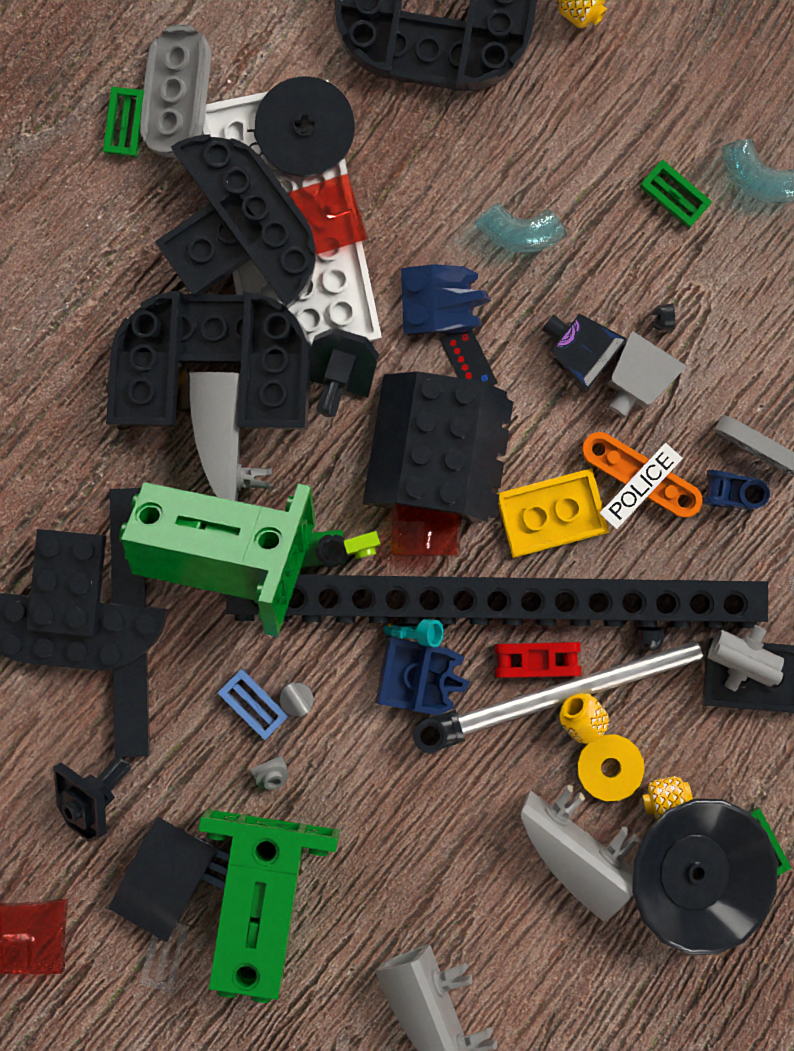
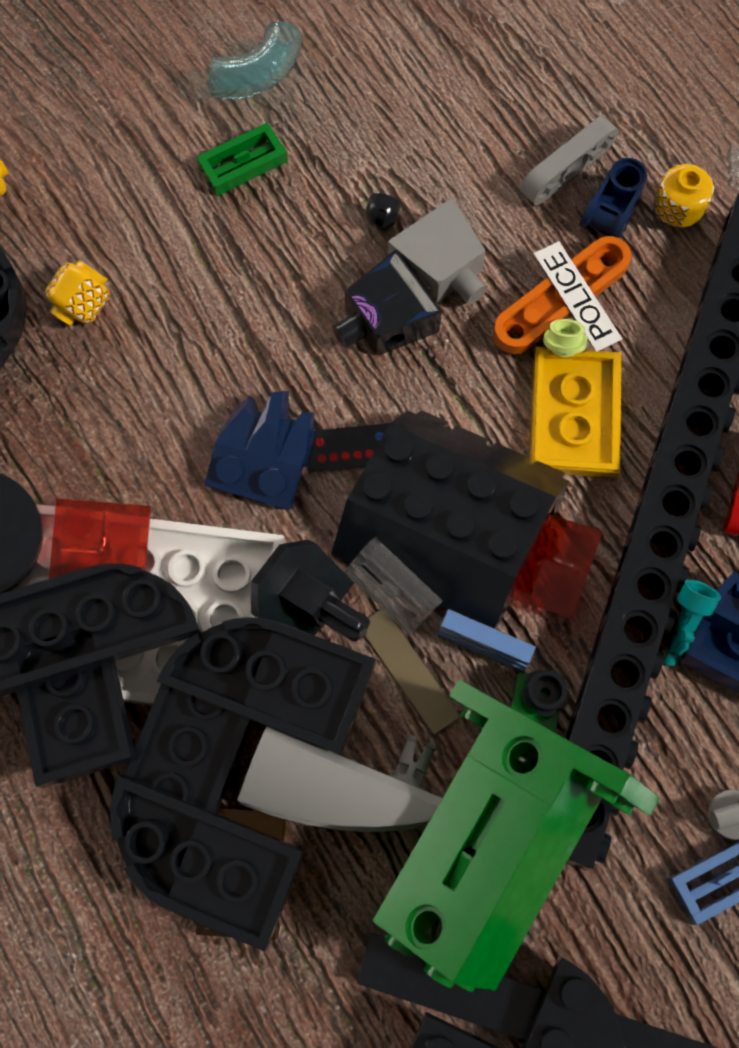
camera: 70 degrees left, 15 degrees down
lime plate [344,531,381,560] -> none
clear light blue cylinder [475,203,567,253] -> none
none -> yellow head [45,260,110,326]
none -> clear tile [344,537,442,635]
none -> dark tan sticker [366,608,460,735]
none -> medium blue tile [438,609,536,672]
none -> yellowish green plate [543,319,588,357]
none -> yellow head [653,164,714,228]

